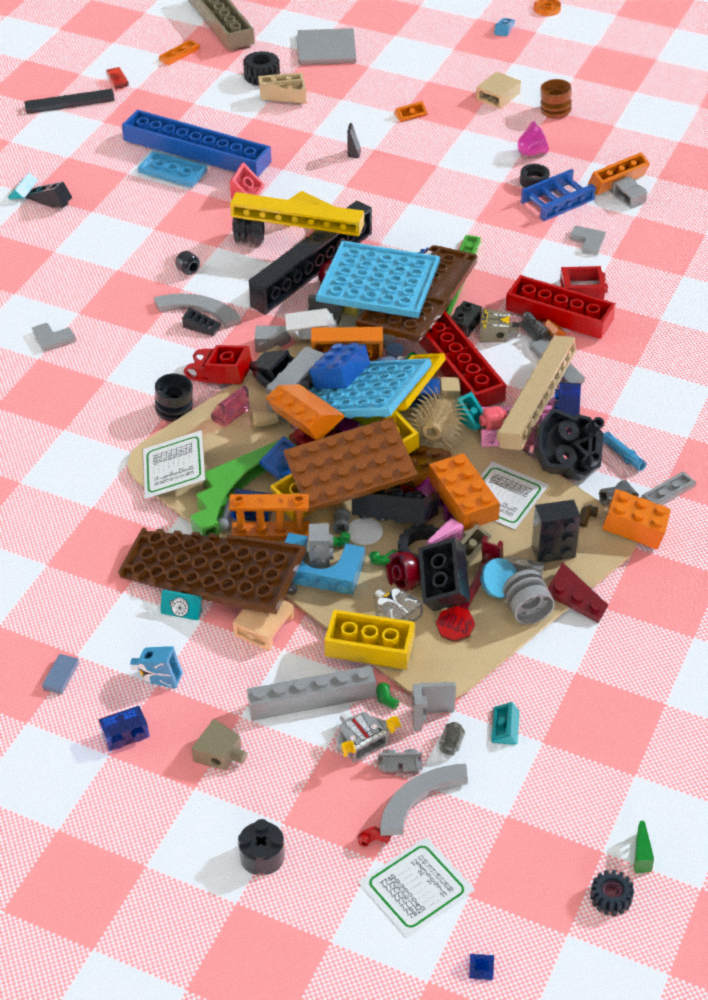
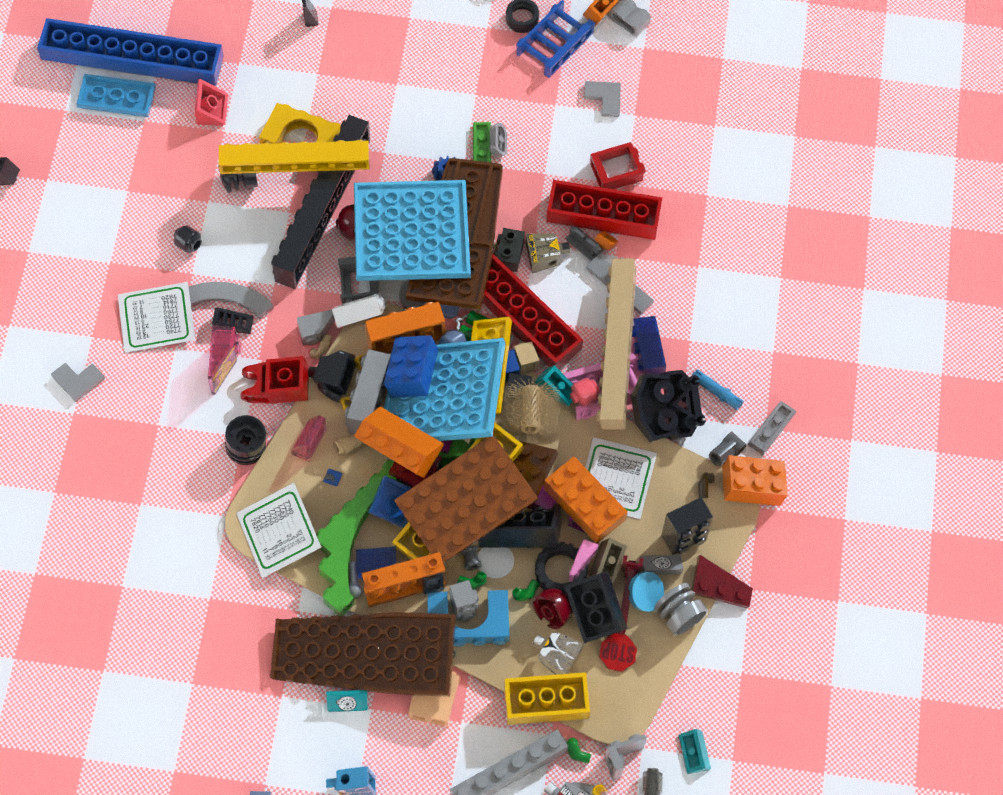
camera: 20 degrees left, 20 degrees up
none -> white sticker [118,282,195,353]
none -> clear pink slope [208,326,242,395]
none -> blue sticker [323,469,342,486]
none -> black tile [422,573,444,594]
none -> light grey plate [490,123,507,158]

